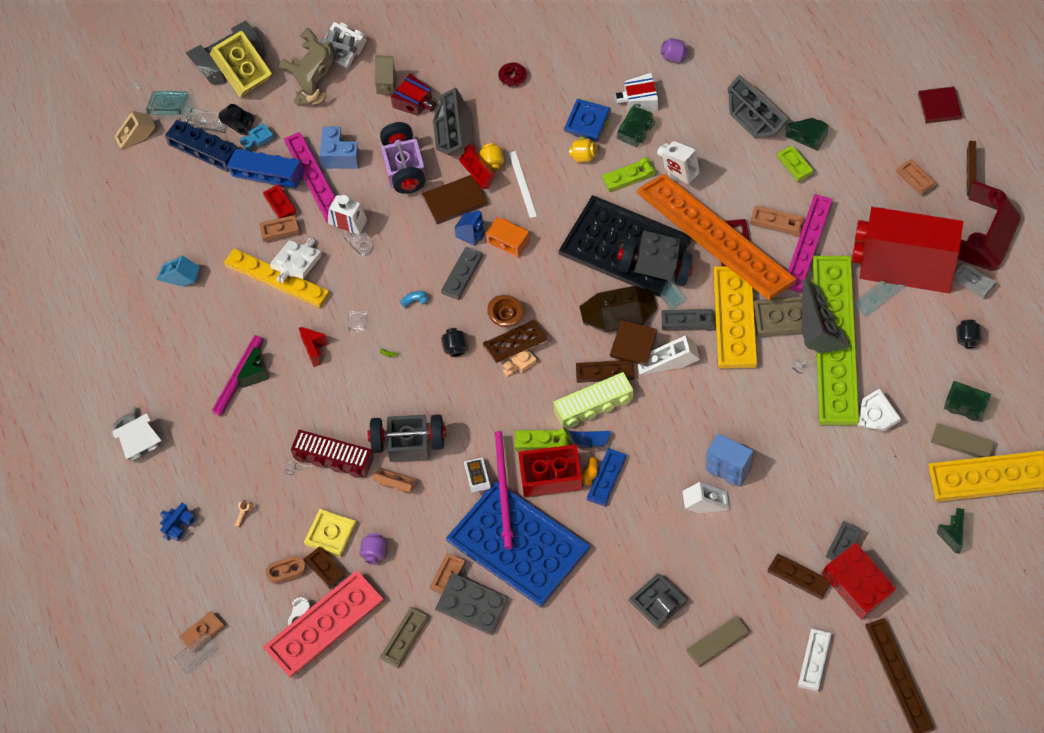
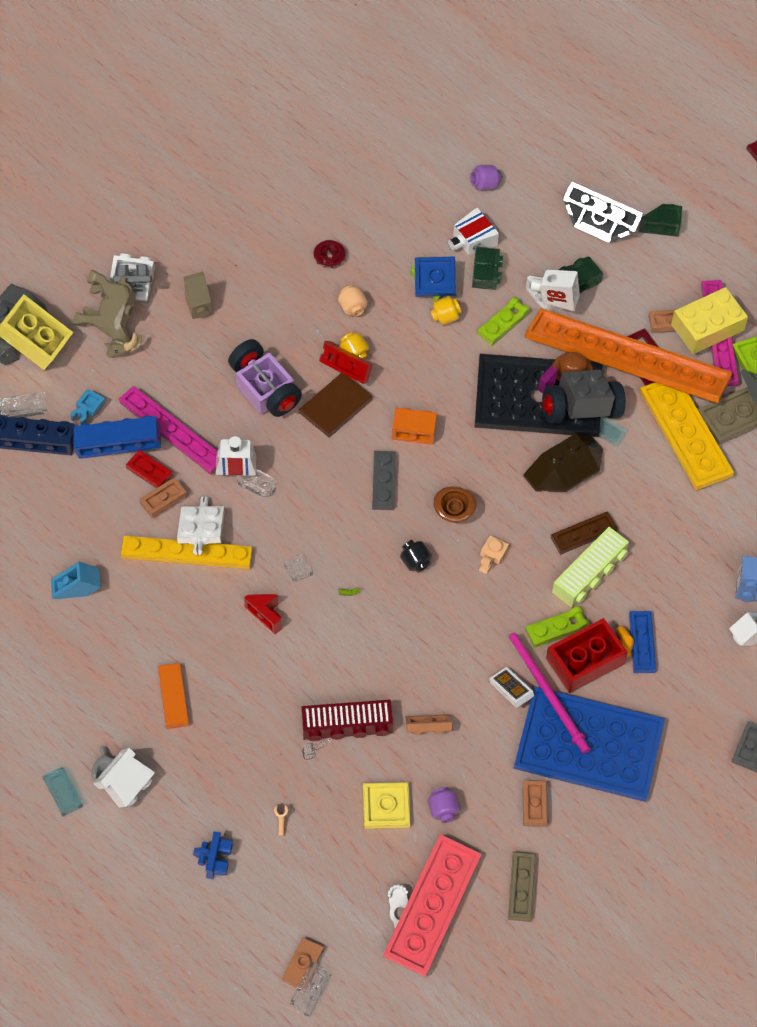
camera: 30 degrees left, 0 degrees up
dark pink axle [212,335,263,416] -> none
black piece [218,104,255,135] -> none
dark green slope [237,347,268,388] -> none
nougat plate [266,556,306,584] -> none
reddish brown plate [304,546,345,589] -> none
medium blue brick [320,126,359,169] -> none
dark grey brick [367,414,447,462] -> none
dark red torso [391,74,436,116] -> none
dark azure arm [399,291,429,308] -> none
dark grey wedge [433,88,473,155] -> none
dark grey plate [435,573,507,635] -> none
blue slope [454,210,485,246] -> none
reddish brown window [483,320,547,363] -> none
white sticker [509,151,537,218] -> none
blue piece [564,428,611,448] -> none
reddish brown tile [610,321,658,366] -> none
white slope [637,335,700,376] -> none
dark grey plate [661,309,715,331] -> none
lime plate [777,145,813,182] -> none
none -> clear light blue tile [42,767,83,817]
none -> orange tile [158,663,189,729]
none -> light nougat head [338,285,368,316]
none -> magenta tile [538,366,558,393]
none -> dark orange hat [552,352,593,382]
none -> clear green brick [559,257,603,294]
none -> light yellow brick [671,287,748,354]

